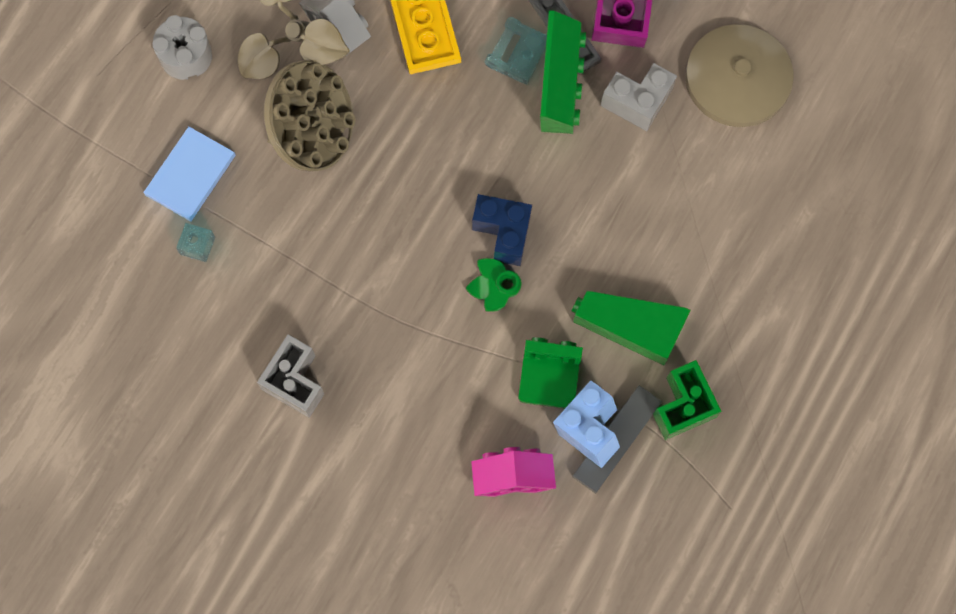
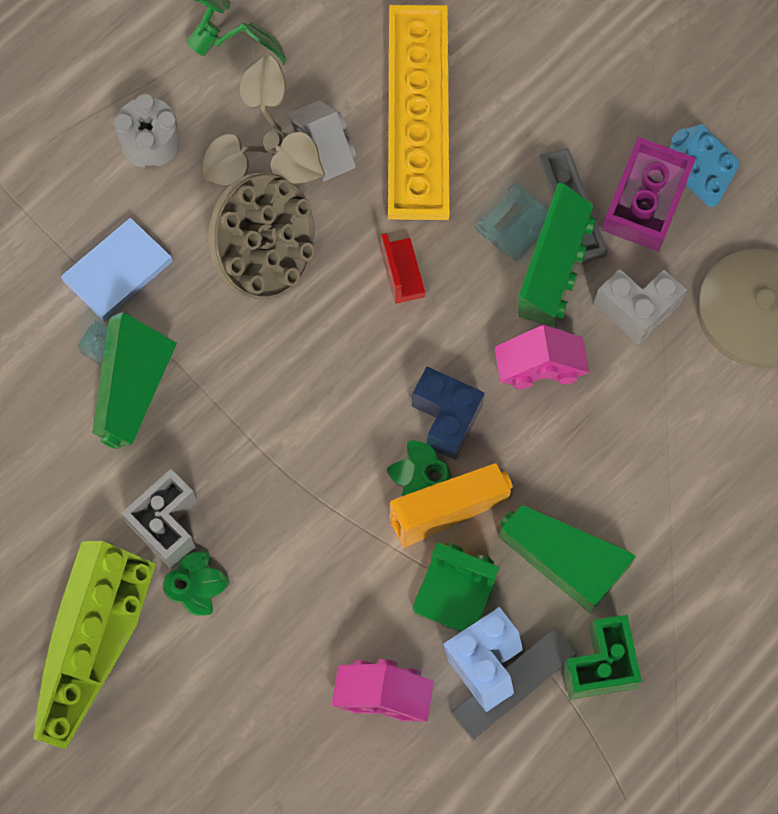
camera: 15 degrees right, 5 degrees down
none -> lime wedge [33,541,156,749]
none -> green slope [92,312,177,449]
none -> green plate [162,551,229,616]
none -> red panel [381,233,425,304]
none -> light orange slope [389,463,513,549]
none -> dark pink brick [495,324,589,389]

